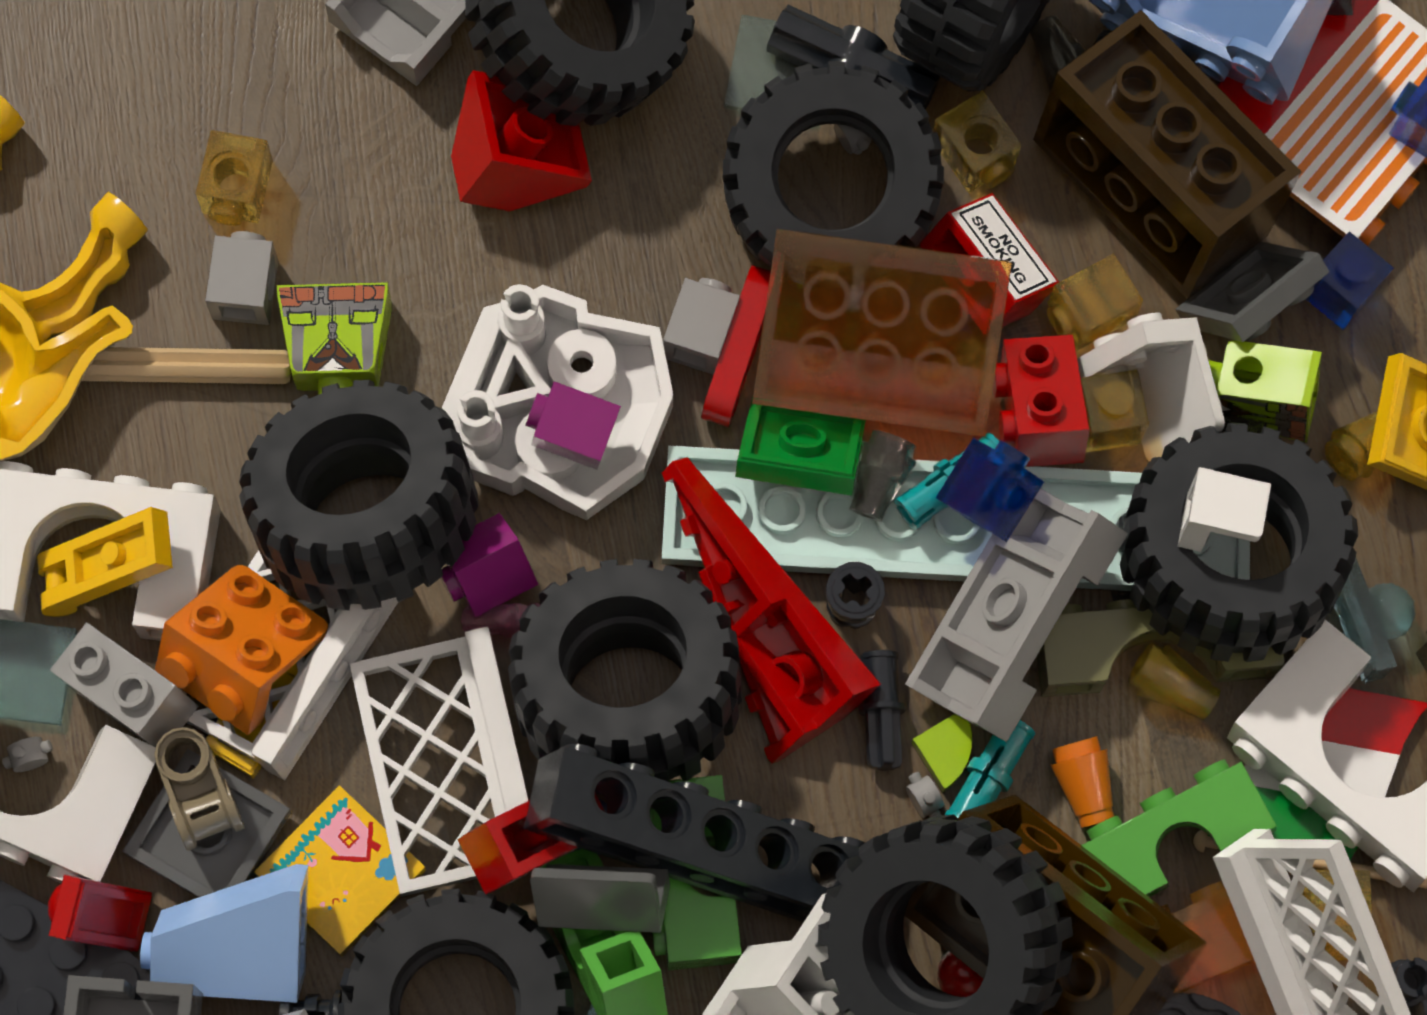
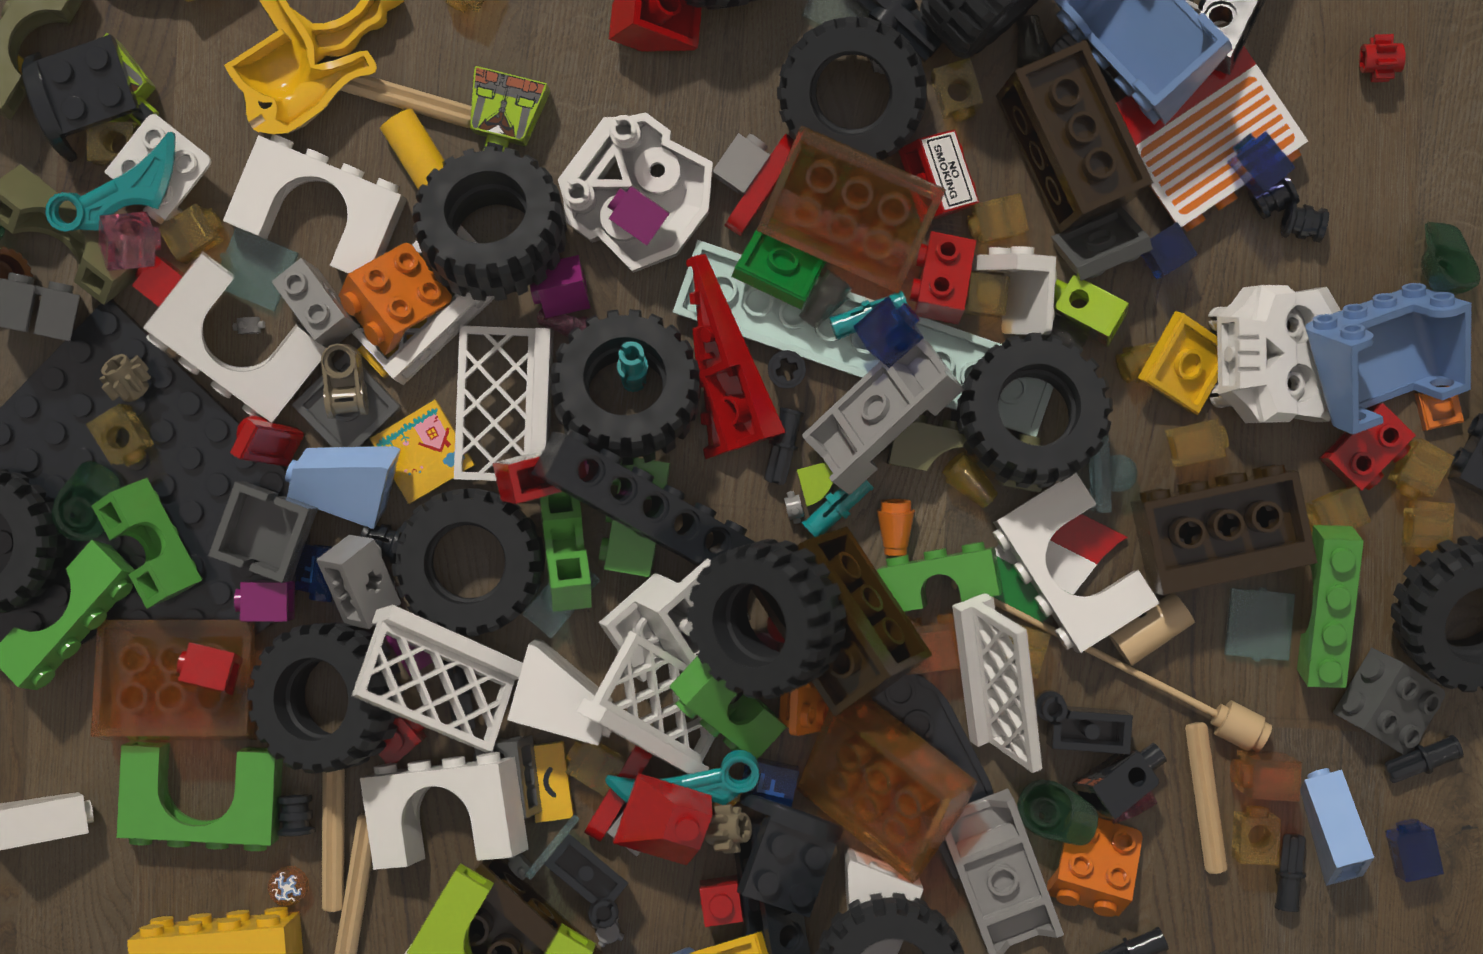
camera: 20 degrees right, 15 degrees up
yellow plate [37,507,173,617] -> none
light grey brick [205,231,278,325] -> none
dark grey panel [530,864,670,933] -> none
white panel [1177,467,1271,552] -> none
none -> yellow brick [380,109,445,190]
none -> teal pin [617,341,648,392]

